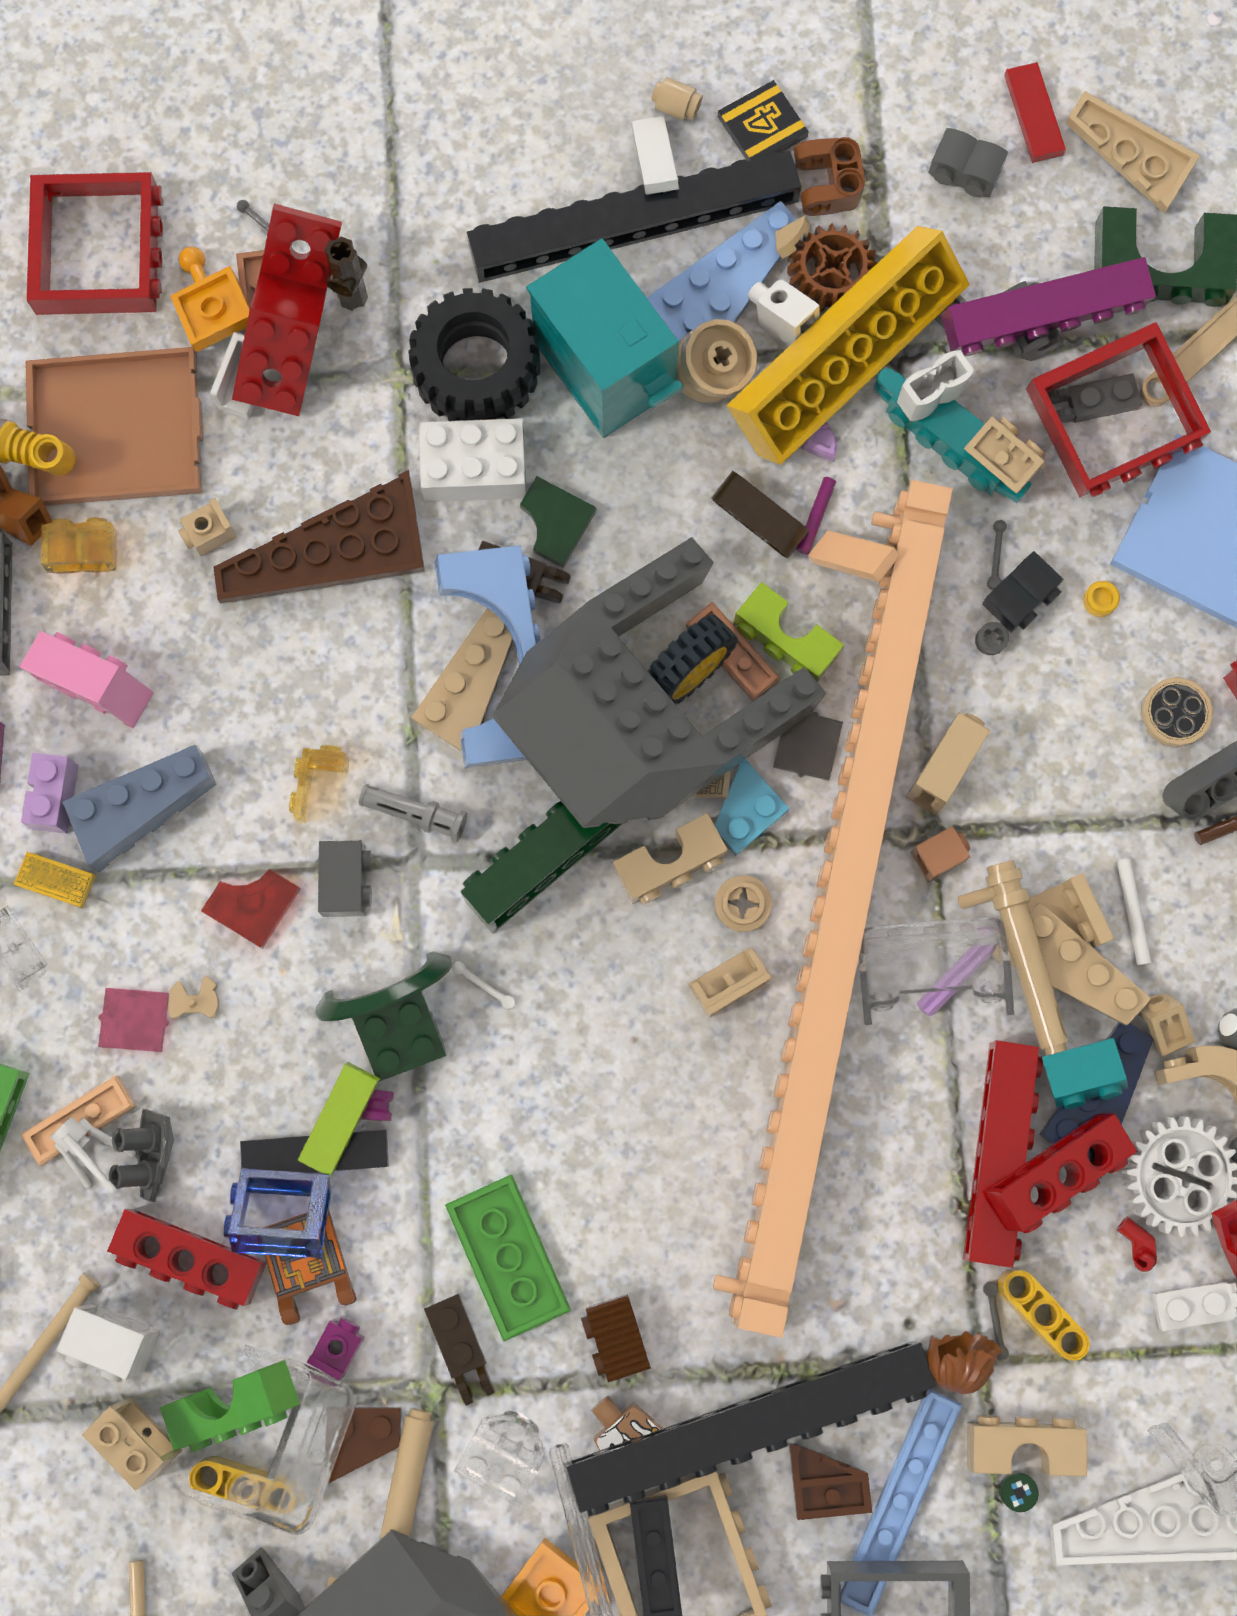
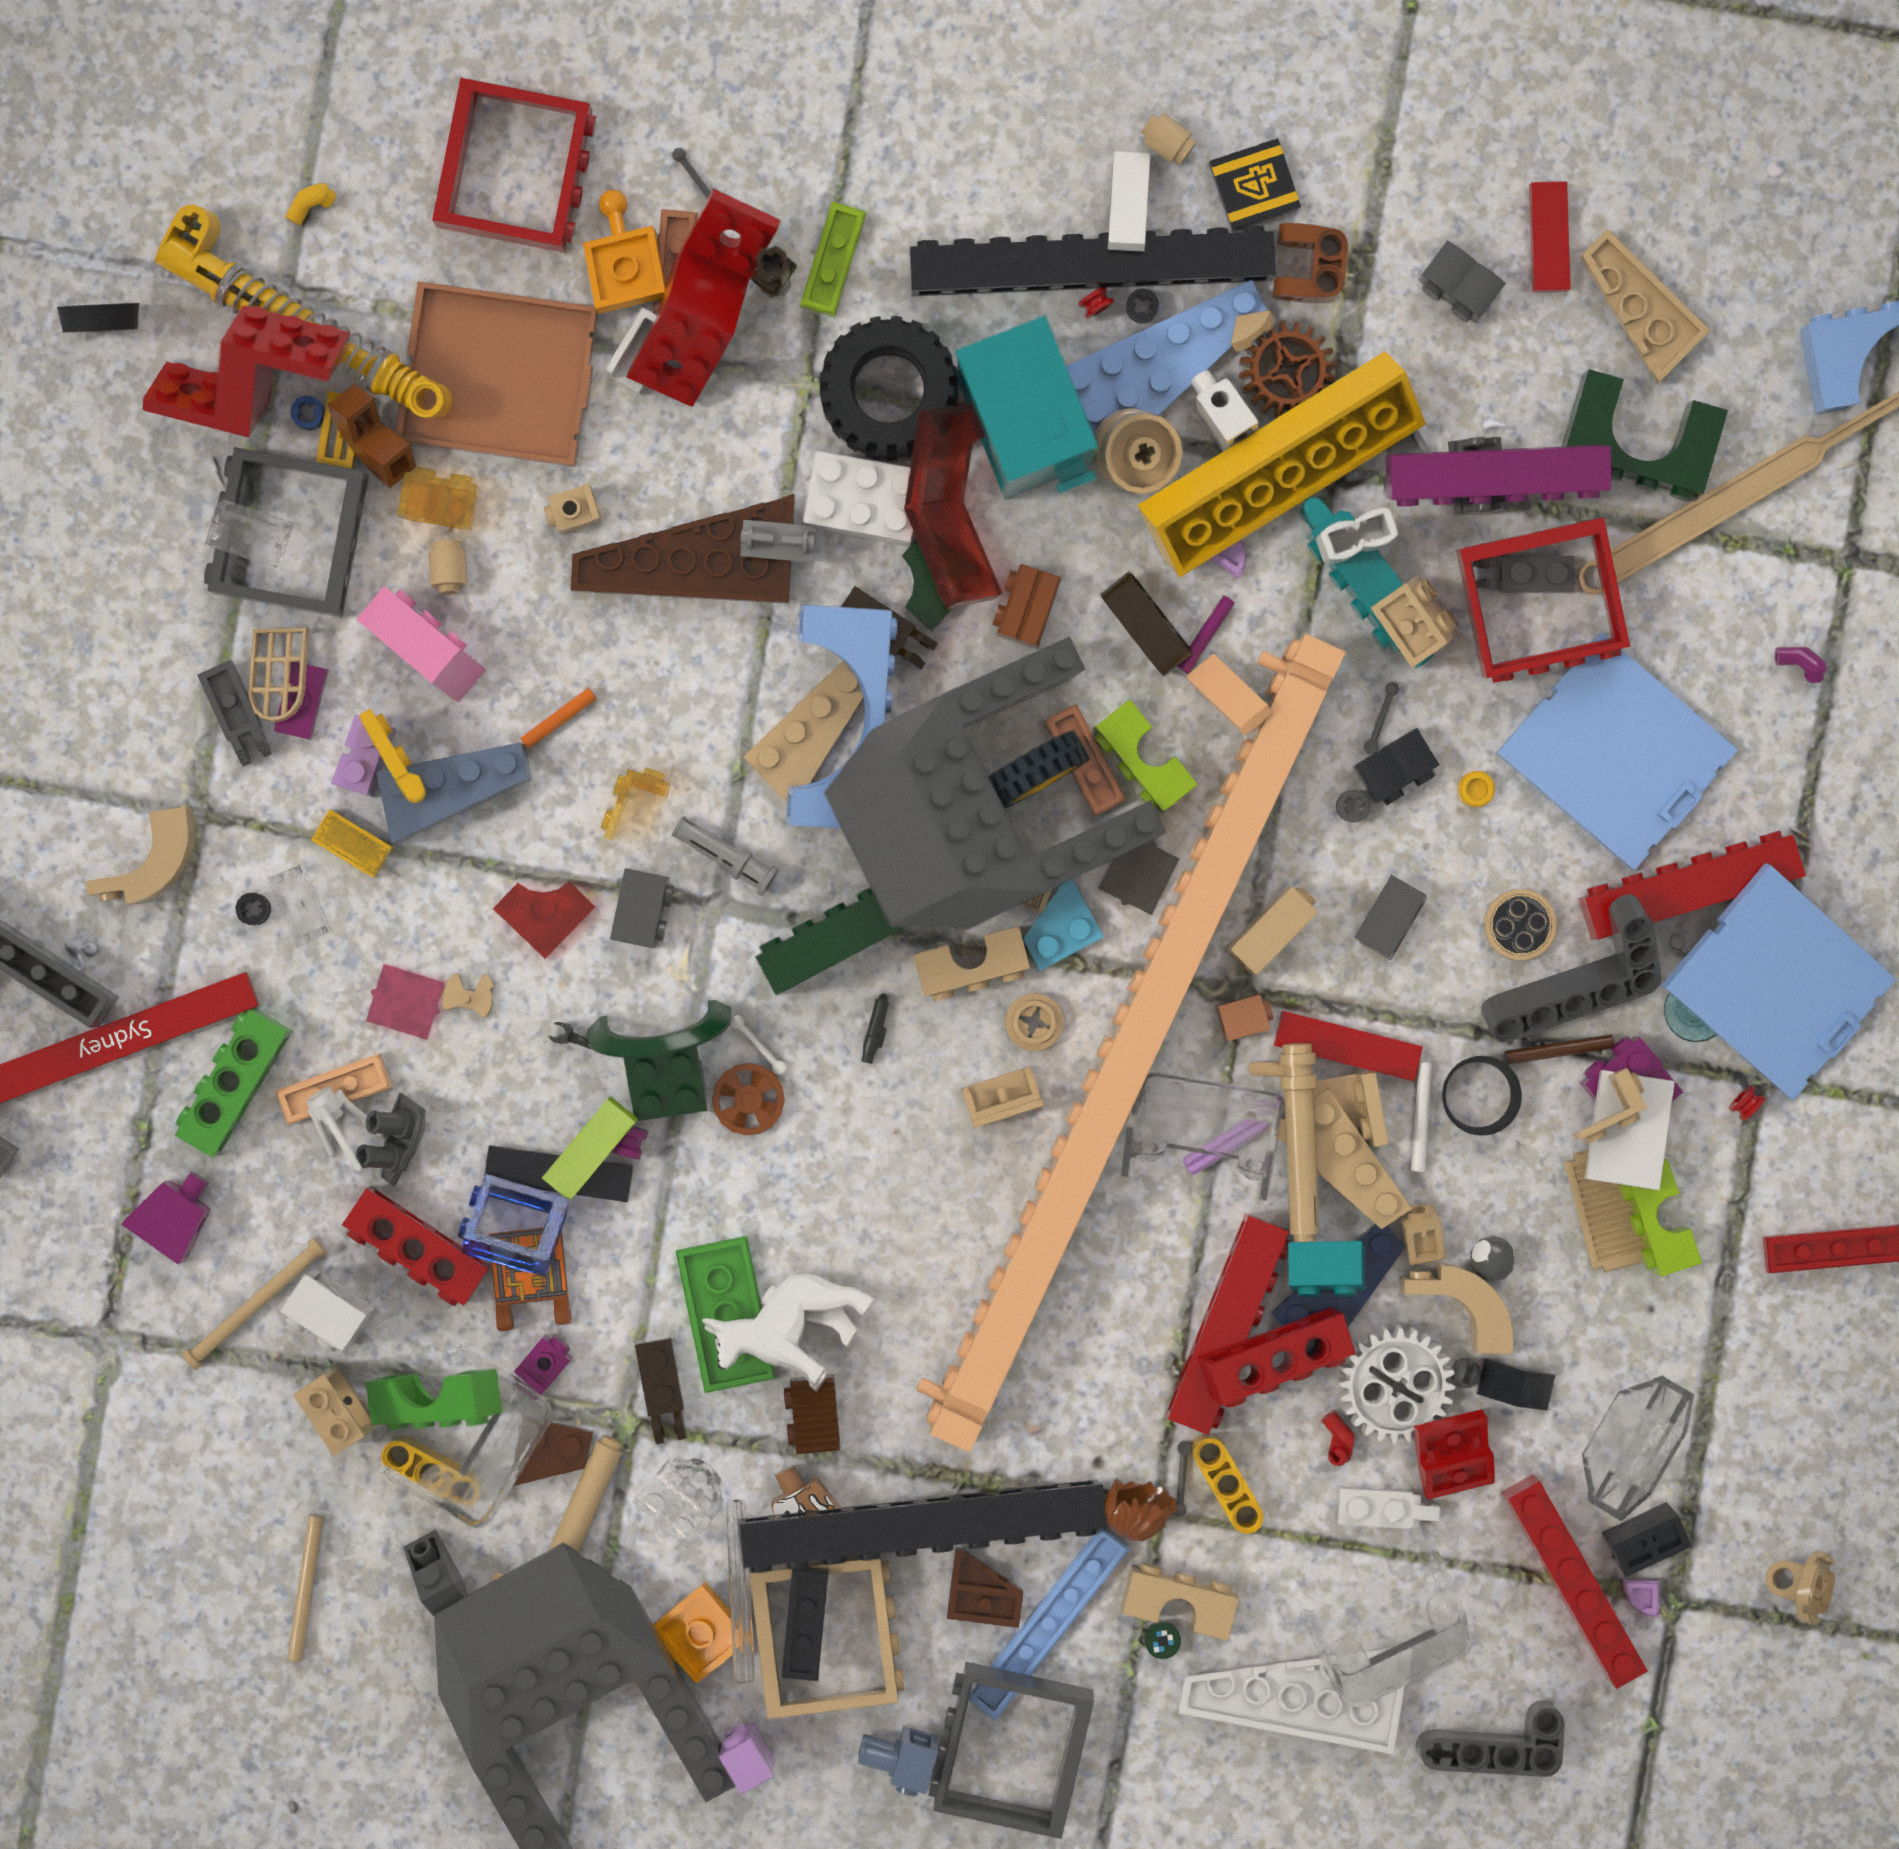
camera: 15 degrees right, 10 degrees up
none -> yellow hinge [359,708,426,804]
none -> tan brick [429,540,467,595]
none -> orange piece [520,687,597,750]
none -> pearl dark grey hand [549,1022,594,1051]
none -> white animal [702,1273,875,1391]
none -> dark orange piece [712,1063,785,1136]
none -> light grey hinge [740,520,816,563]
none -> lime tile [800,201,867,318]
none -> pearl dark grey piece [861,993,890,1064]
none -> clear red windscreen [904,404,1003,609]
none -> dark orange brick [992,564,1061,649]
none -> red bush [1078,286,1115,319]
none -> black bush [1126,288,1159,324]
none -> red tile [1273,1011,1423,1081]
none -> dark grey hinge [1355,875,1427,961]
none -> black tyre [1442,1056,1522,1136]

